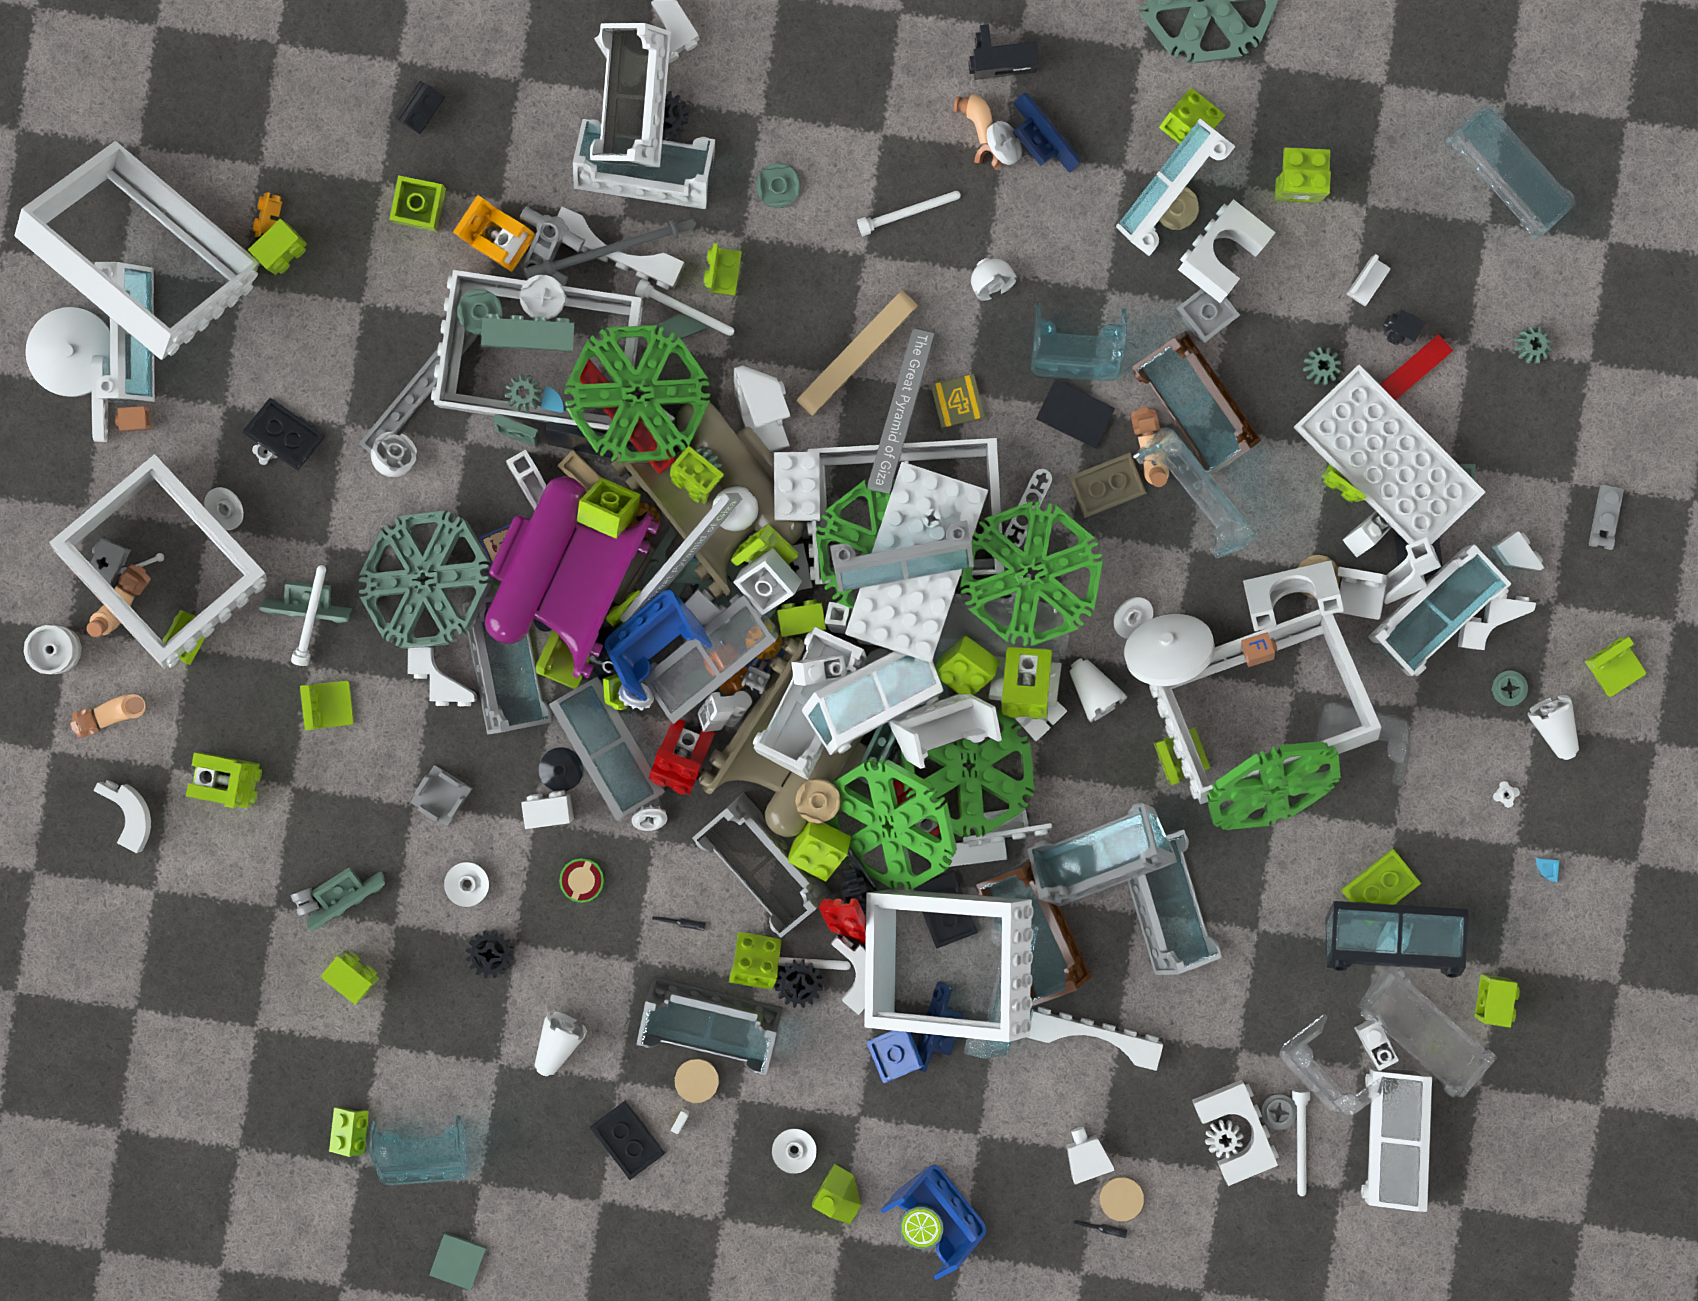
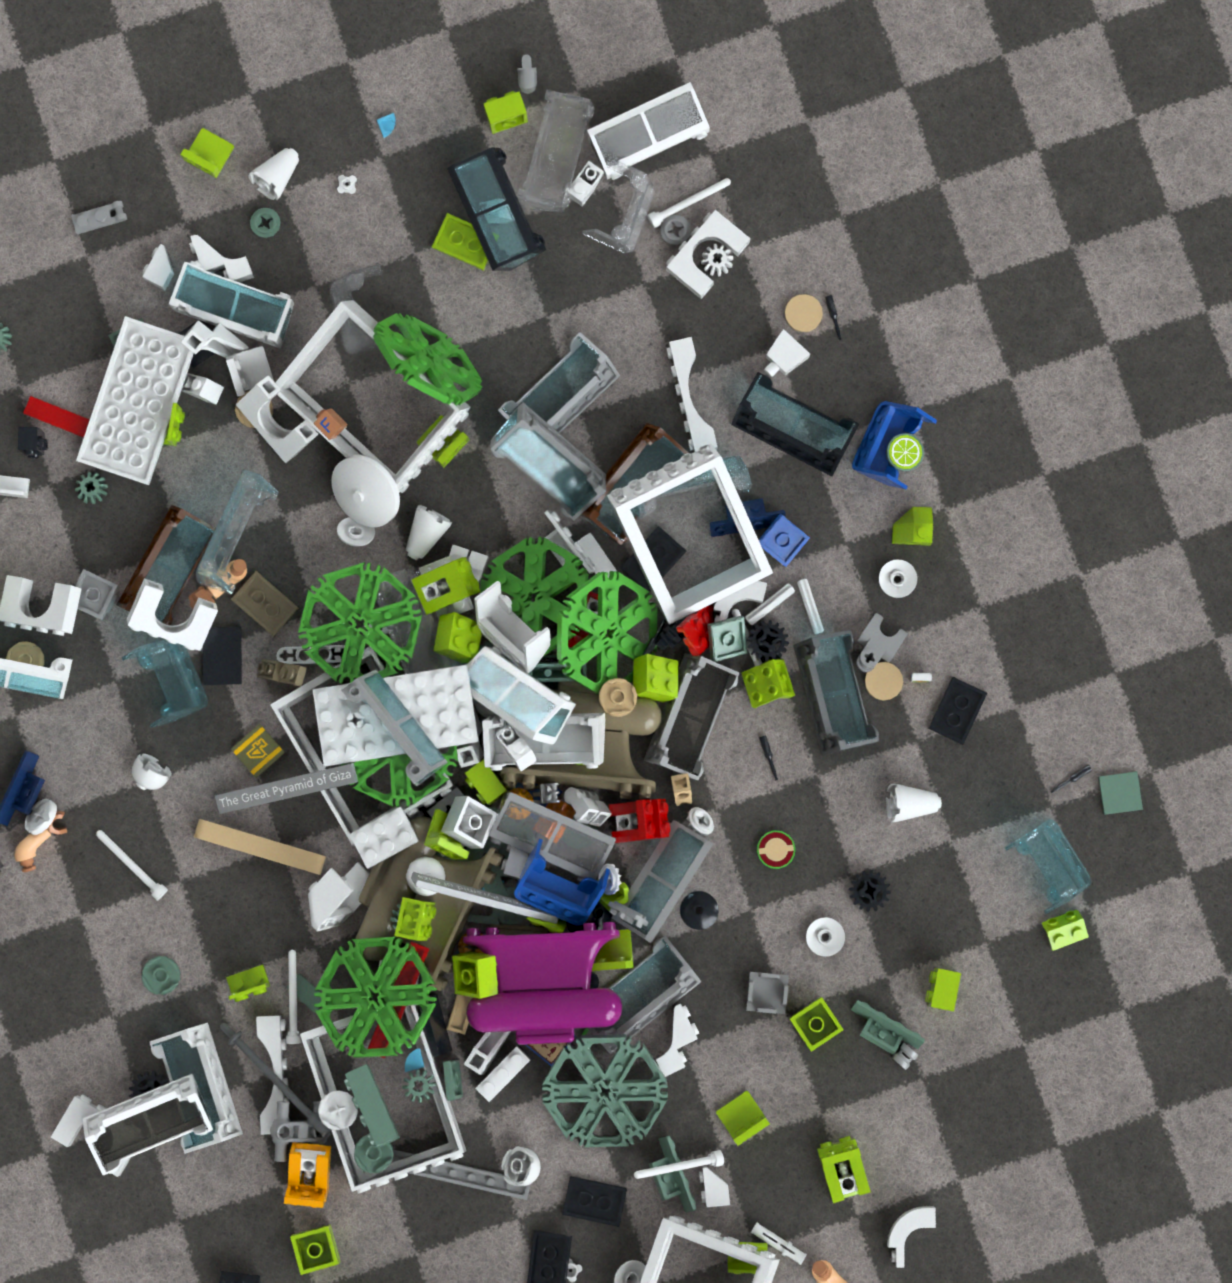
camera: 110 degrees left, 5 degrees down
white brick [521,790,574,829] -> none
none -> white arch [127,578,218,651]
none -> dark tan slope [257,659,307,687]
none -> white arch [475,1046,531,1102]
none -> light grey arm [517,55,537,94]
none -> black tile [562,1176,627,1227]
none -> light grey piece [608,901,648,929]
none -> tan leg [671,773,692,806]
none -> white slope [699,1166,730,1207]
none -> sand green tile [708,616,747,662]
none -> windscreen [731,372,859,477]
none -> white axle [745,583,795,625]
none -> white pin [751,1222,807,1265]
none -> lime brick [789,997,843,1052]
none -> white axle [797,579,824,634]
none -> light grey piece [856,613,908,672]
none -> black piece [1051,765,1092,793]

